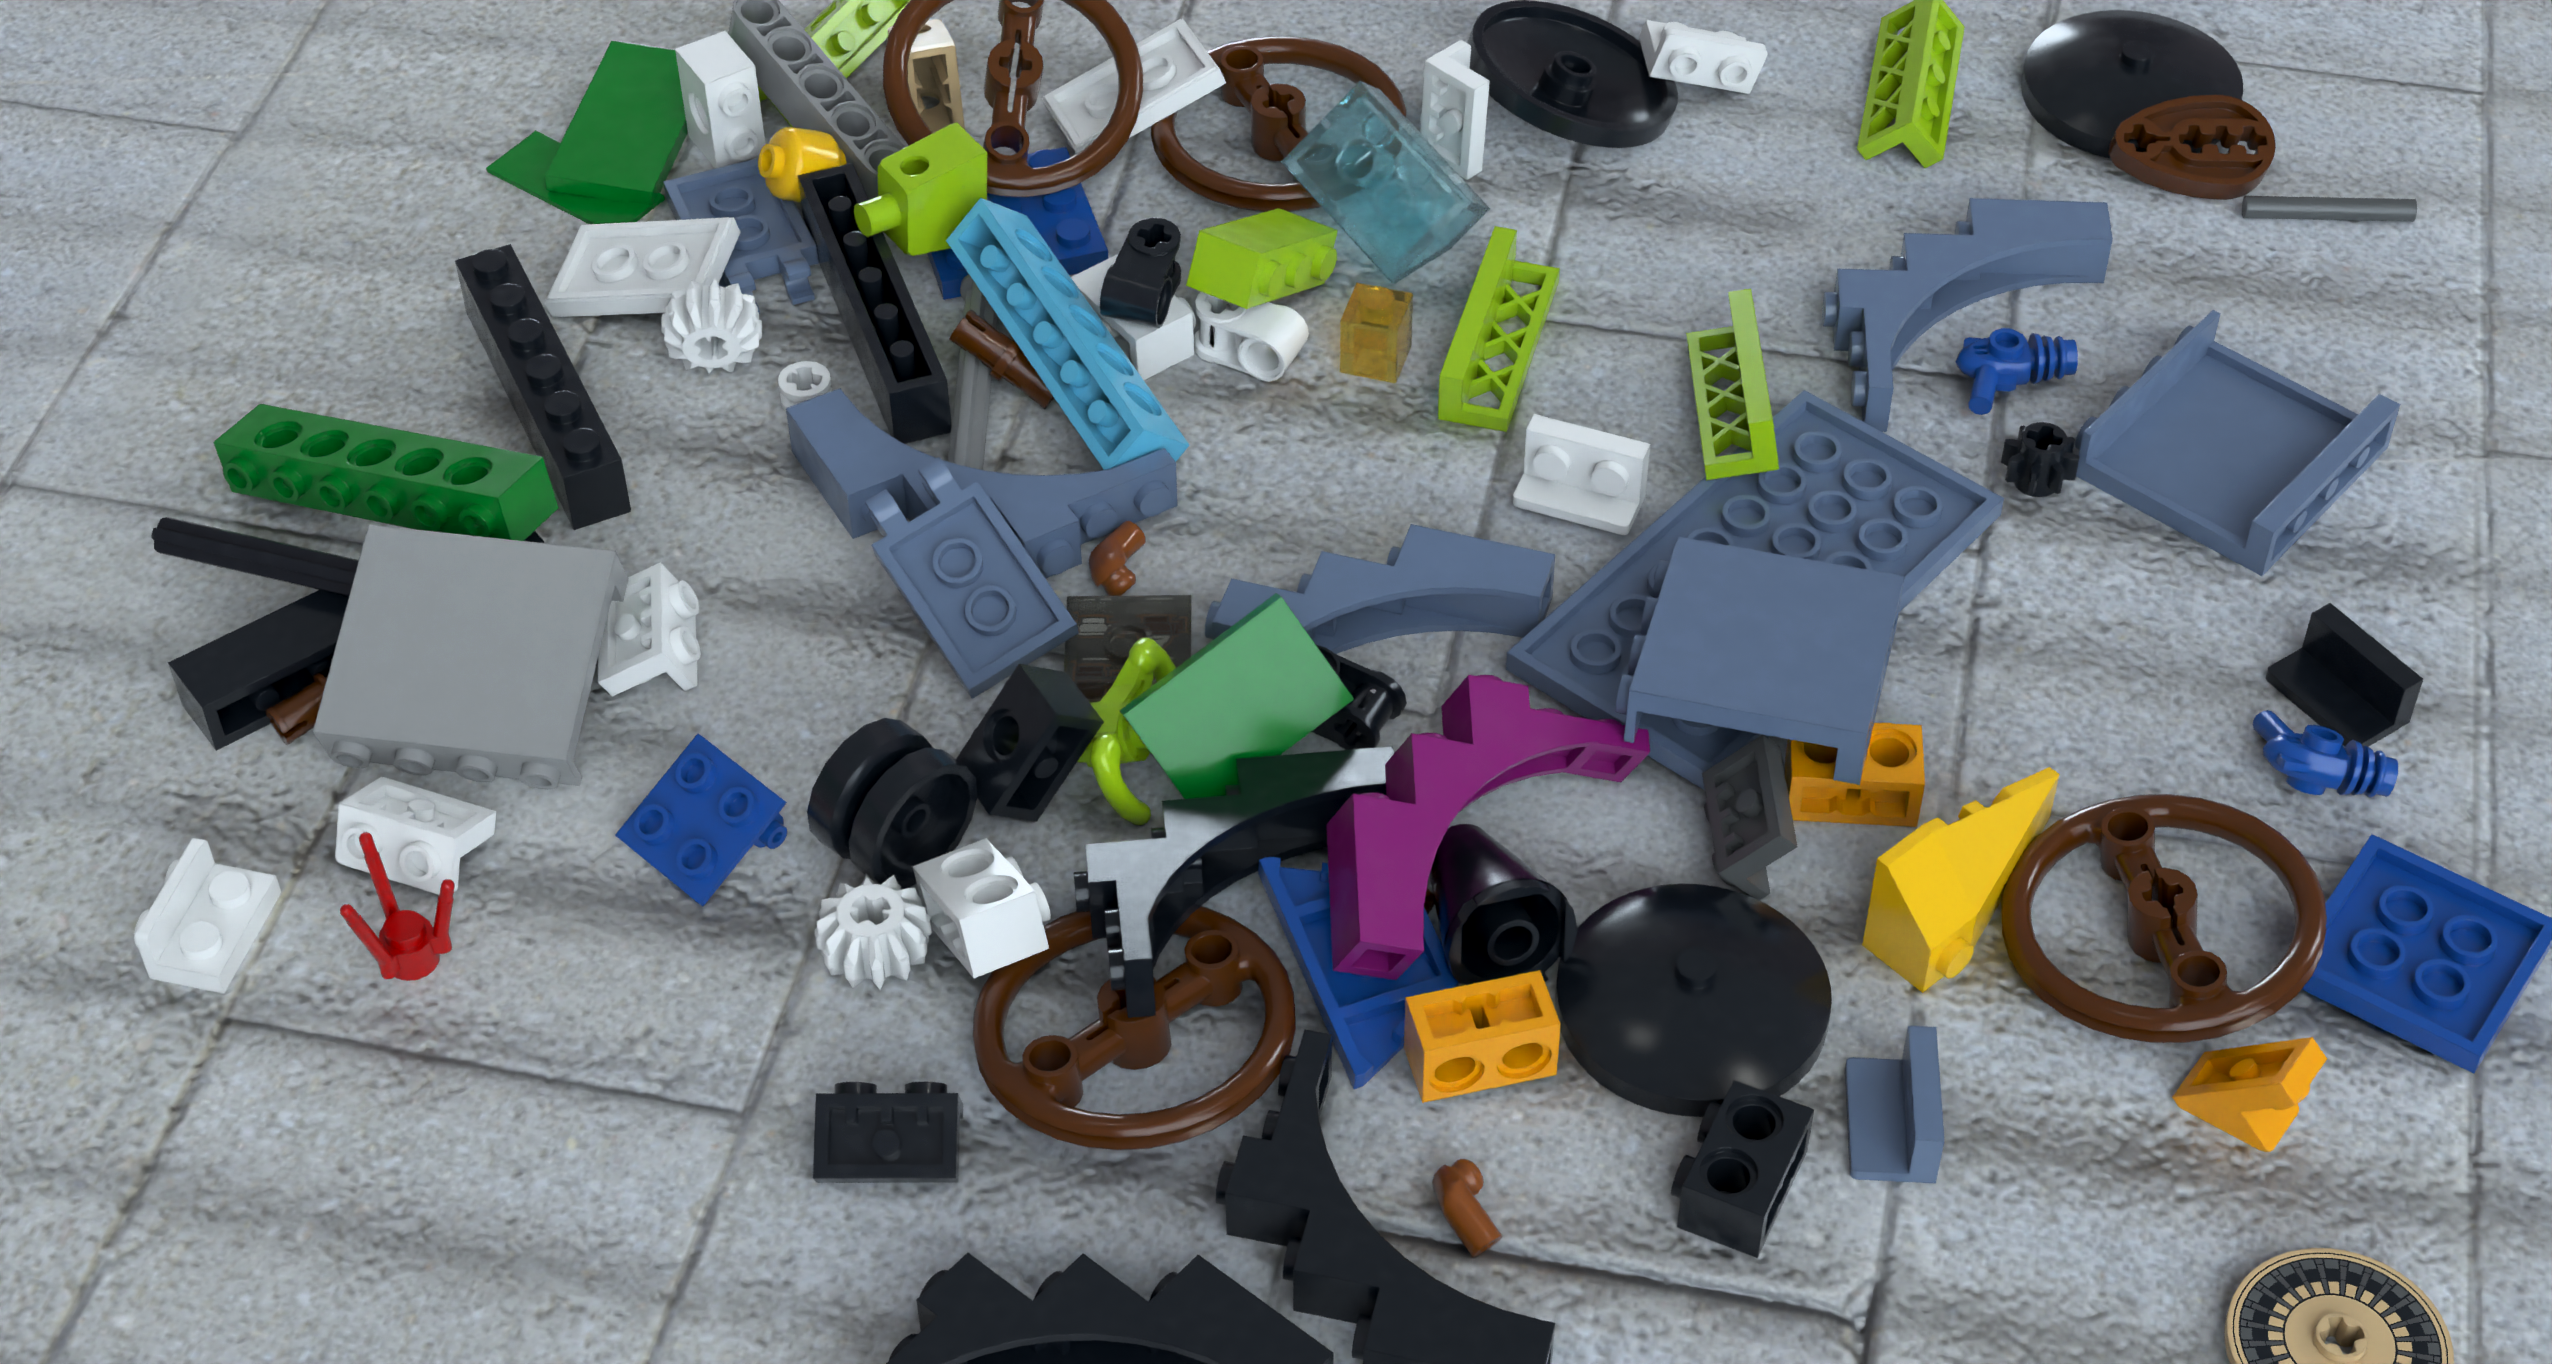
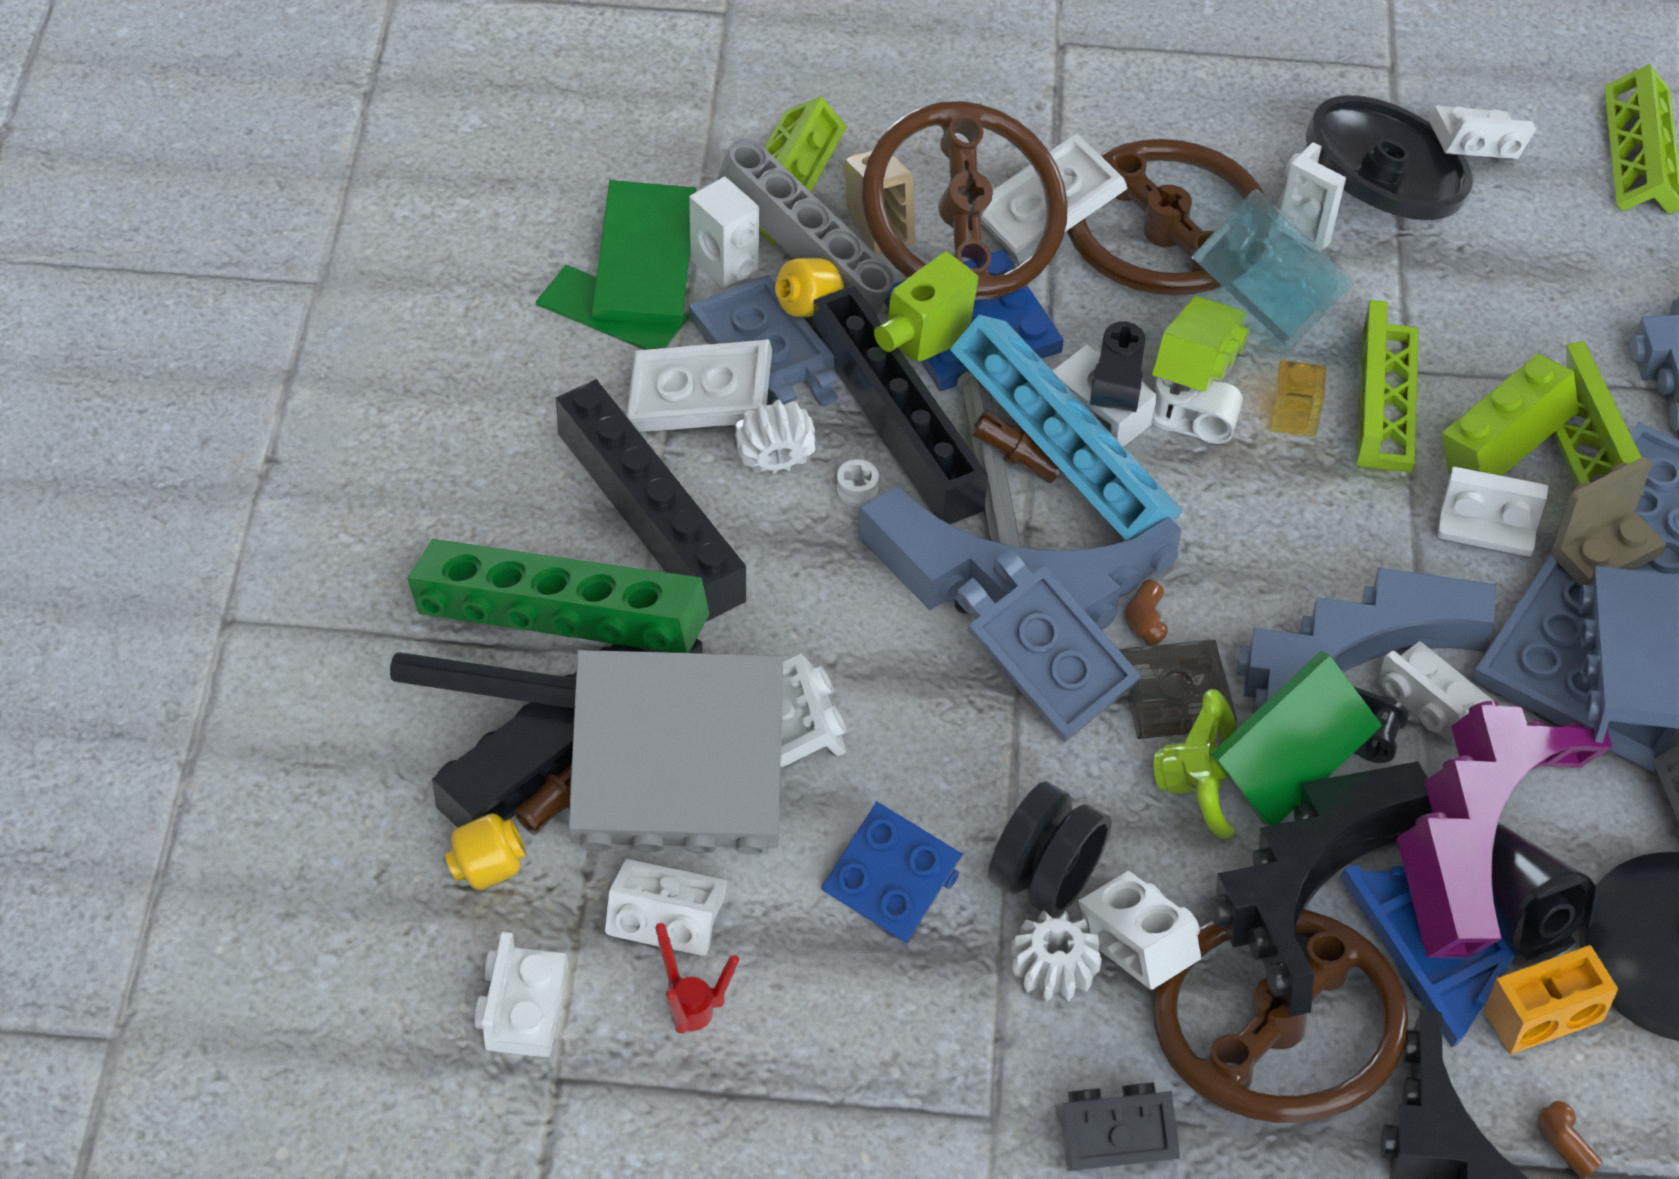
camera: 10 degrees left, 5 degrees up
black brick [956,664,1104,821] -> none
none -> yellow head [445,813,527,890]
none -> white bracket [1377,641,1494,744]
none -> lime brick [1442,353,1579,476]
none -> dark tan bracket [1550,456,1667,587]

